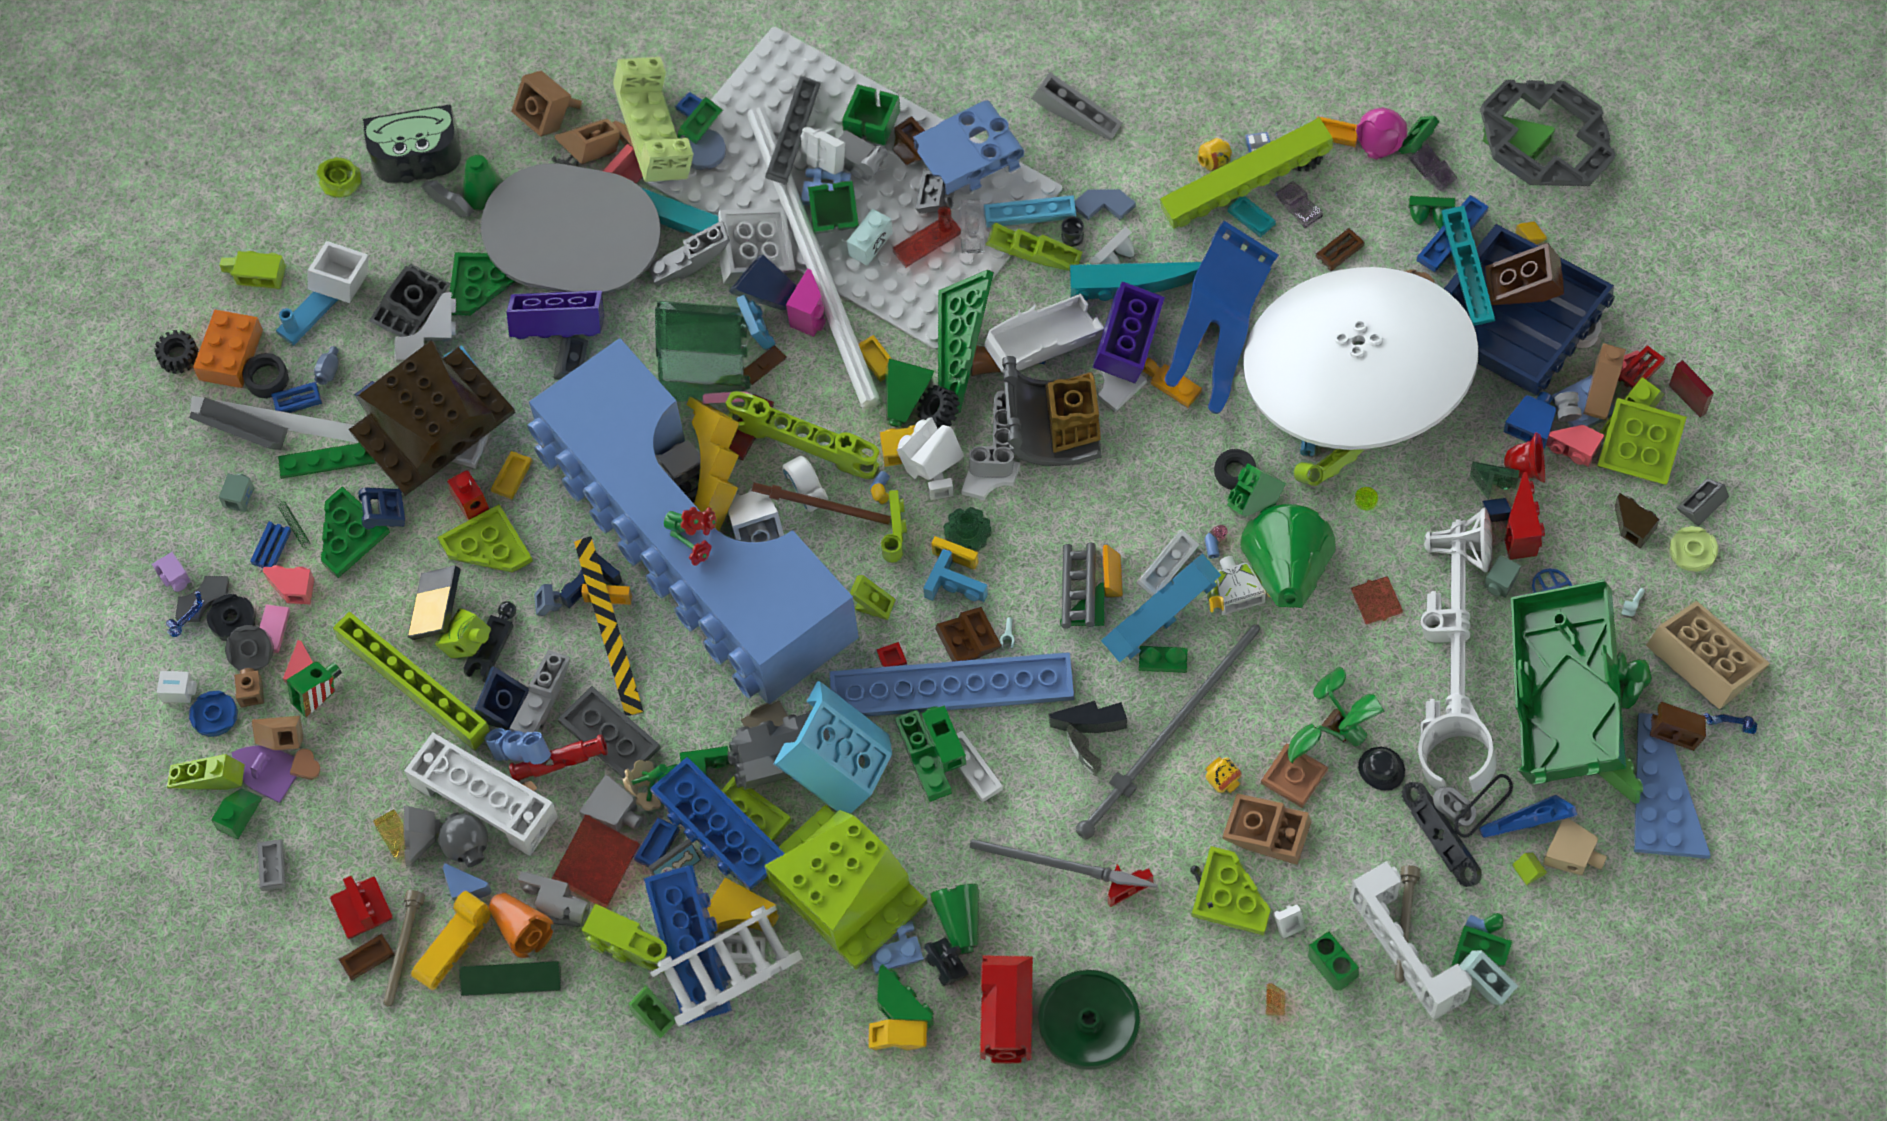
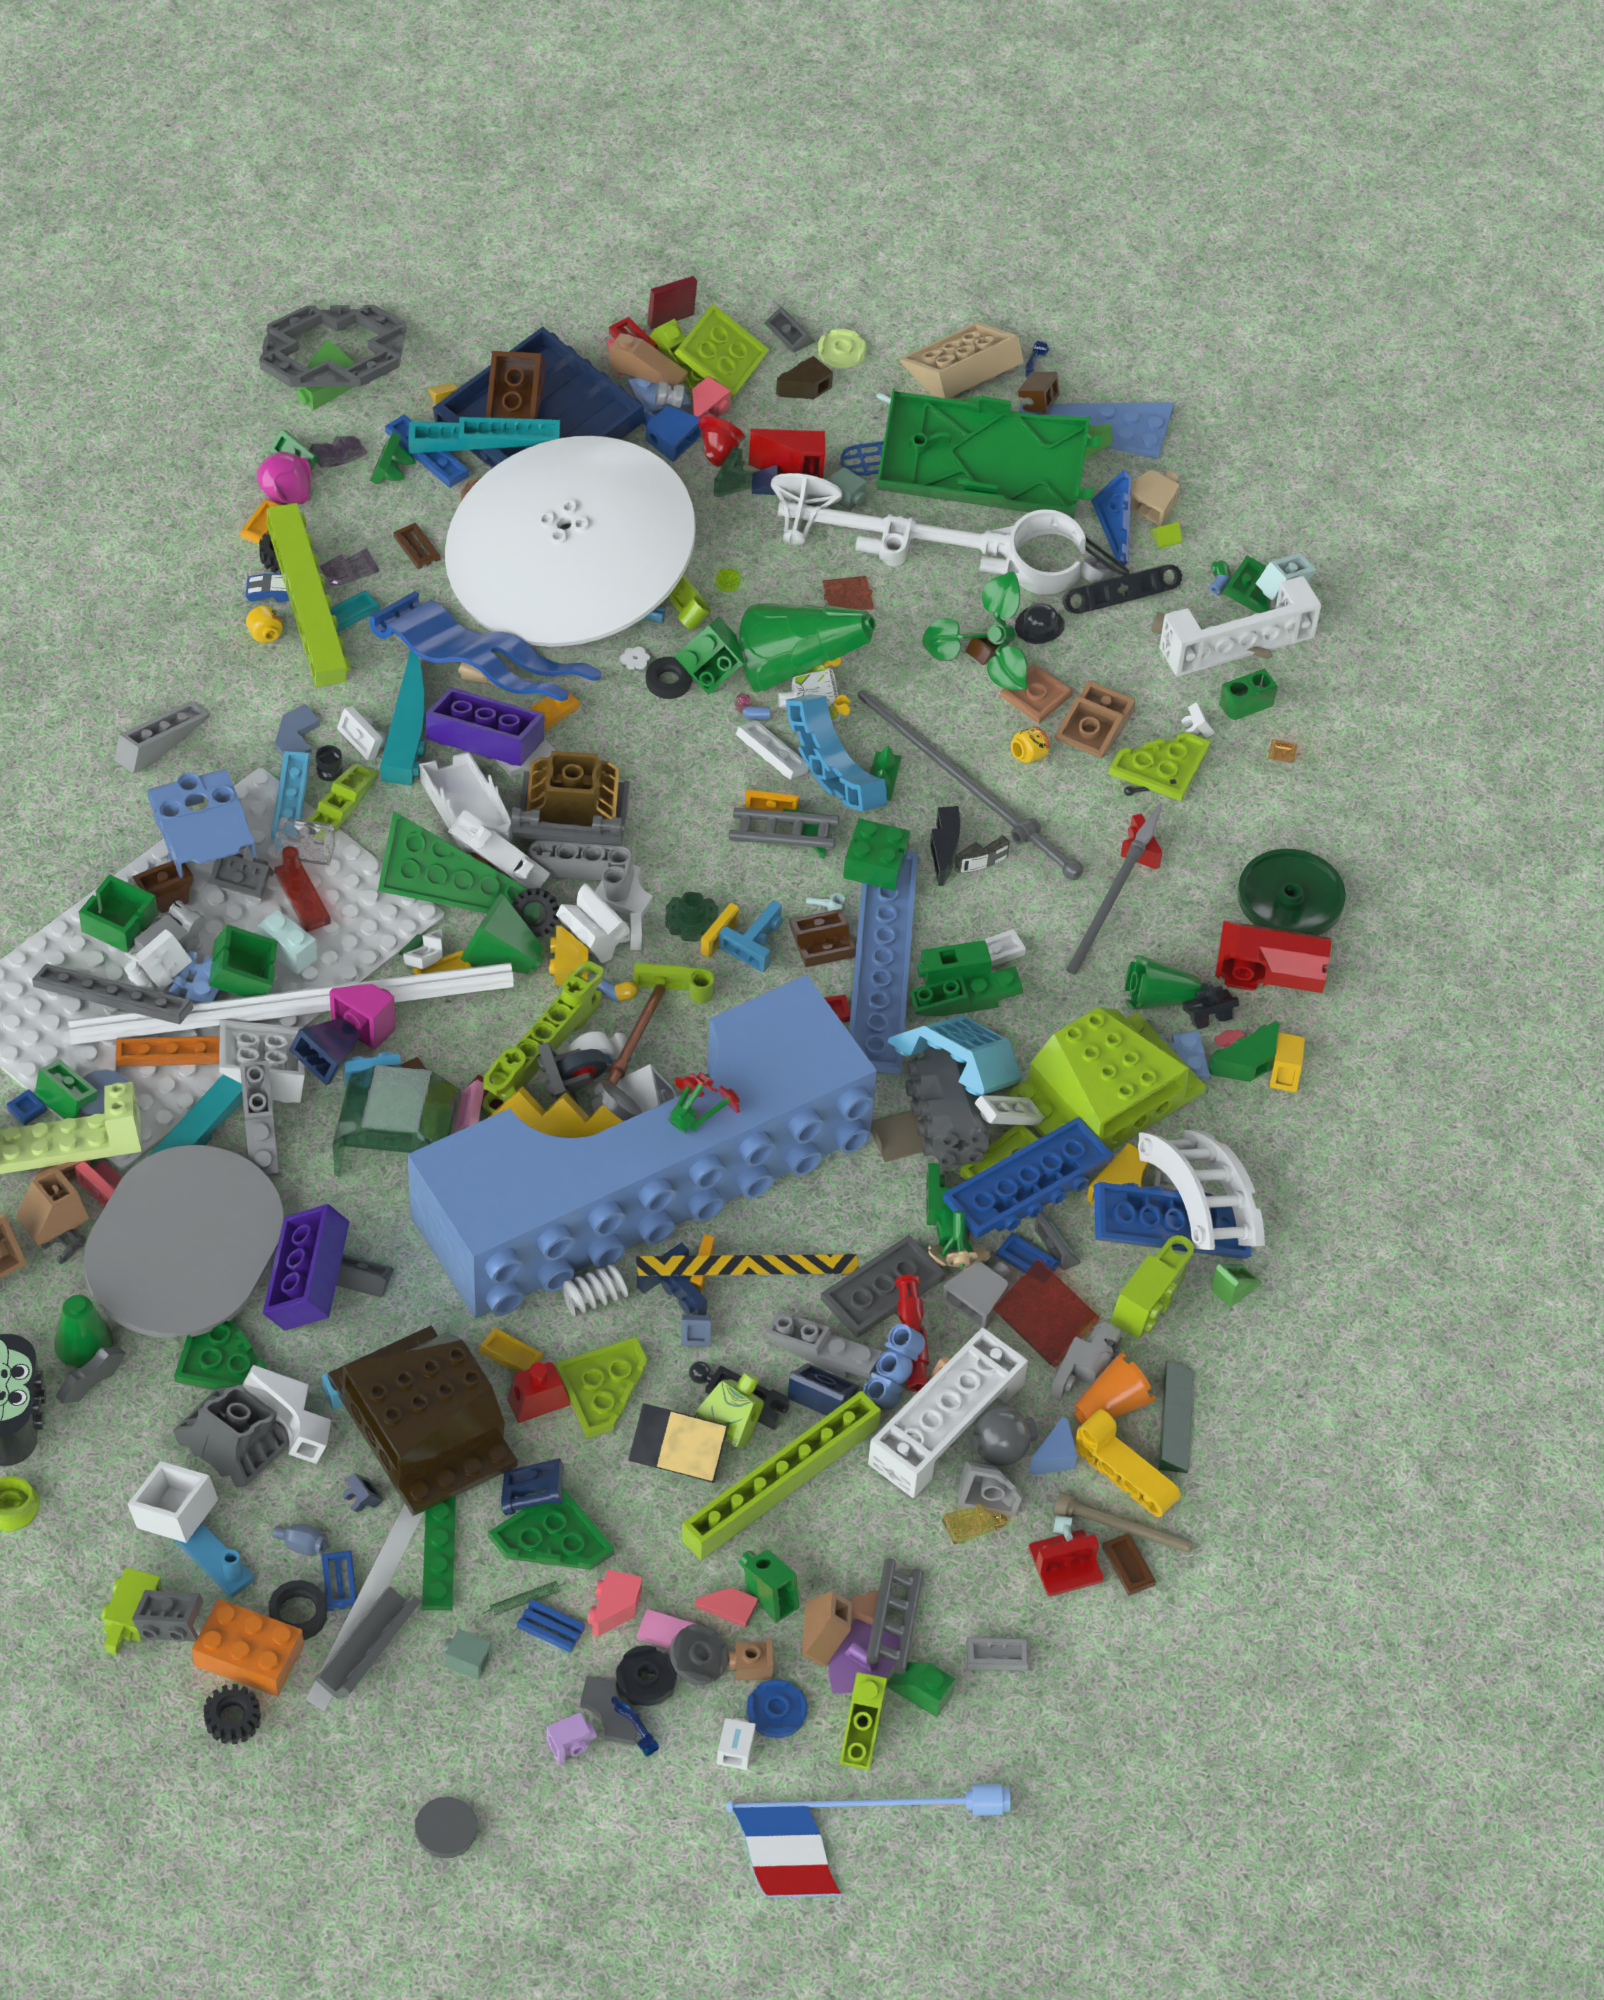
camera: 90 degrees left, 10 degrees down
none -> orange tile [116,1036,220,1067]
none -> dark grey bracket [132,1590,203,1642]
none -> green piece [396,932,428,961]
none -> white slope [403,929,443,969]
none -> dark grey tile [415,1797,477,1858]
none -> white hinge [448,810,551,888]
none -> plate [537,1042,607,1106]
none -> white piece [563,1264,628,1317]
none -> dark grey tile [594,1079,643,1121]
none -> white plant [620,646,650,670]
none -> flag [726,1784,1010,1897]
none -> green piece [843,818,910,891]
none -> dark grey bar [866,1558,923,1674]
none -> white plate [975,1095,1045,1125]
none -> light aqua hand [1053,1515,1073,1541]
none -> coral plant [1214,1030,1245,1047]

